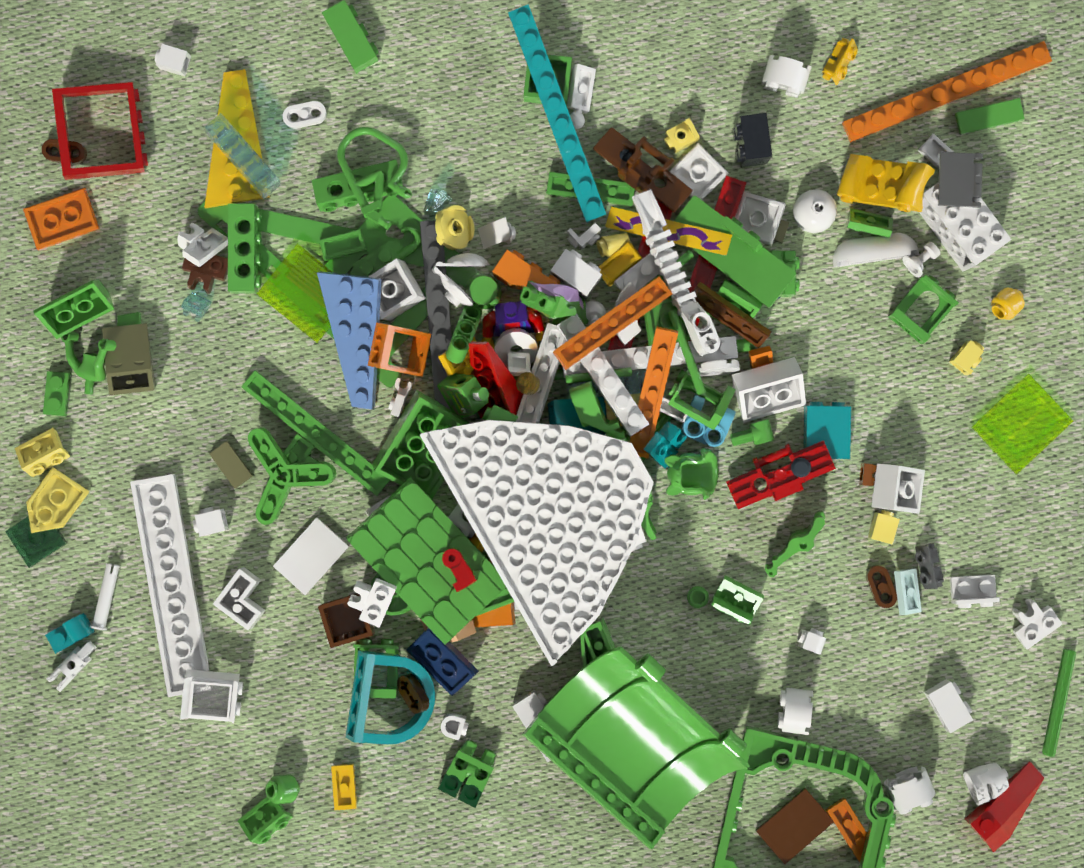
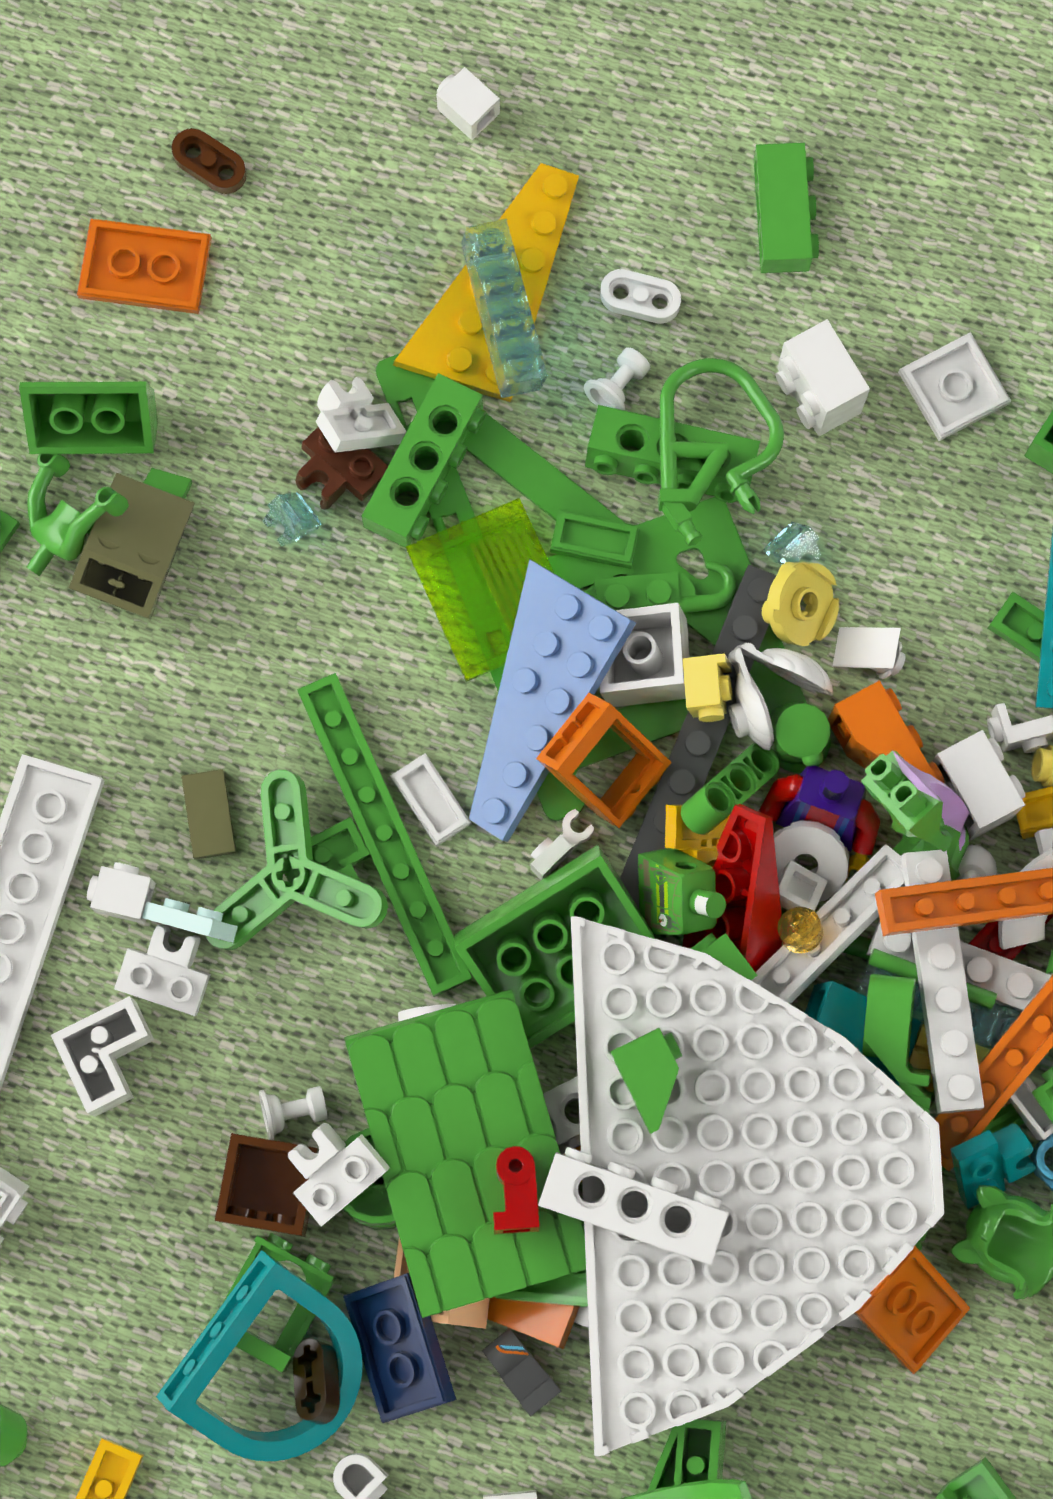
camera: 20 degrees right, 10 degrees down
red window [52,82,148,180] -> none
white tile [273,517,350,595] -> none
bright green plate [687,586,709,608] -> none
none -> white plate [114,924,211,1016]
none -> light aqua plate [142,898,238,943]
none -> white piece [259,1086,328,1140]
none -> white tile [390,753,472,847]
none -> dark grey leg [482,1328,562,1417]
none -> white brick [538,1147,729,1265]
none -> white piece [584,348,650,410]
none -> bright green slope [610,1028,682,1134]
none -> light yellow brick [683,653,732,722]
none -> white brick [776,319,870,436]
none -> orange tile [854,1246,970,1374]
none -> white tile [898,332,1011,441]

